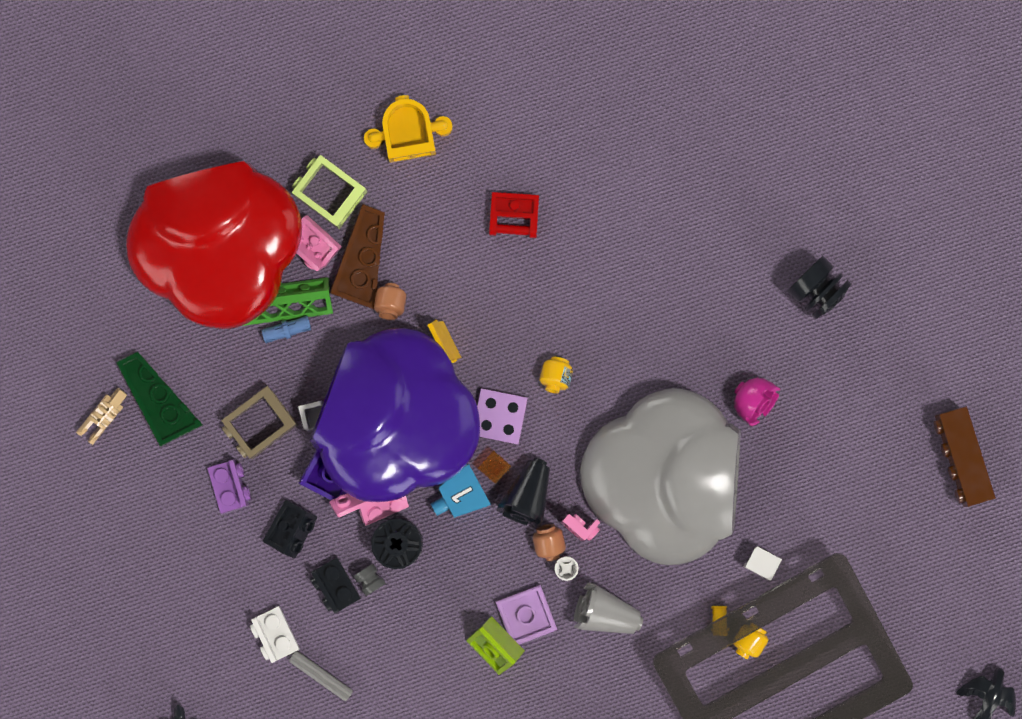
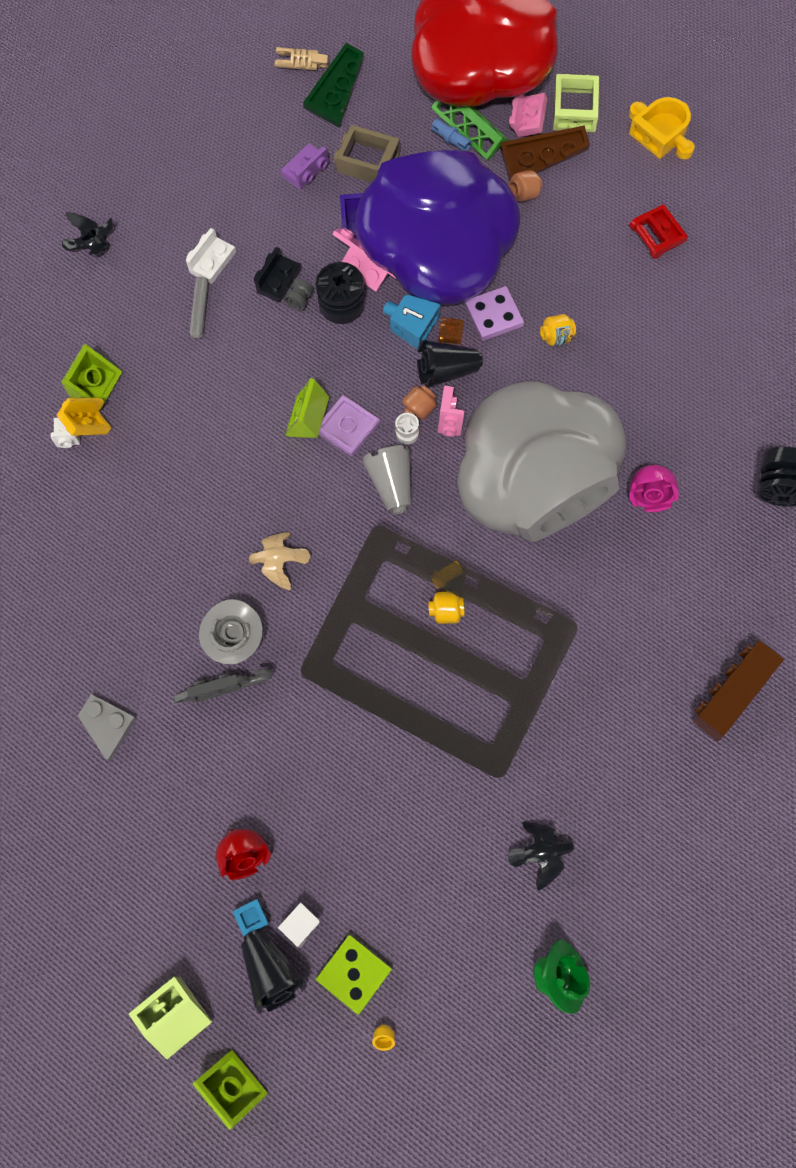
camera: 60 degrees right, 15 degrees down
black bracket [262,499,317,558] -> none
yellow piece [428,320,462,363] -> none
white panel [743,547,782,581] -> none

